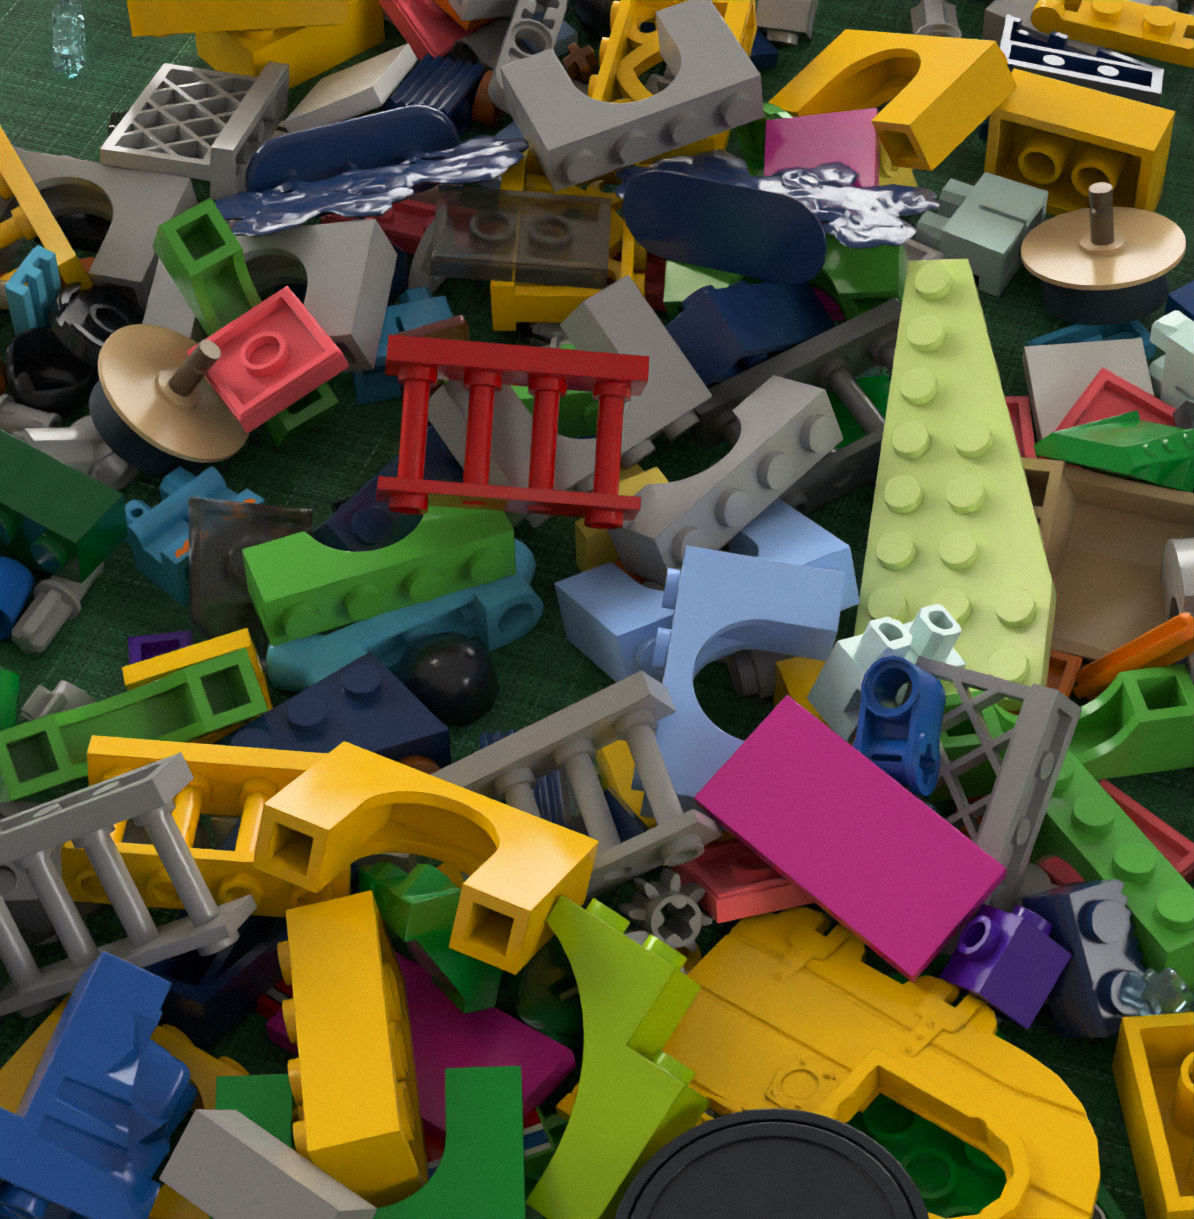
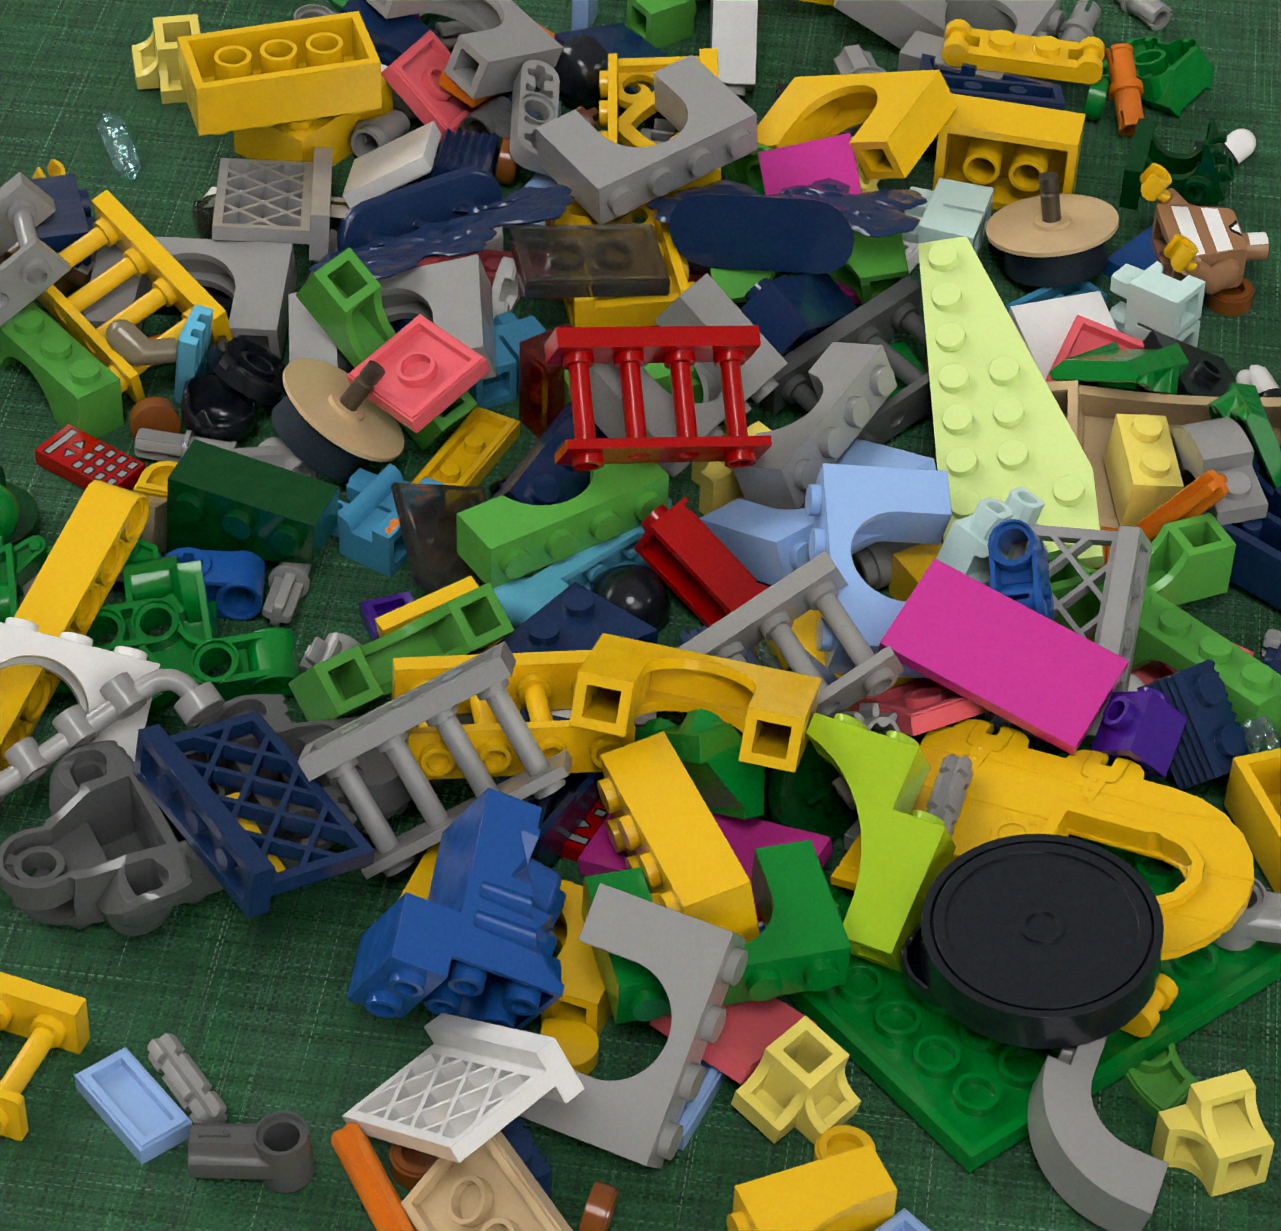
camera: 15 degrees left, 5 degrees down
none -> light grey cone [351,110,410,157]
none -> yellow tile [411,406,520,522]
none -> red window [633,497,769,627]
none -> light grey axle [925,754,973,837]
none -> light yellow brick [1103,414,1184,527]

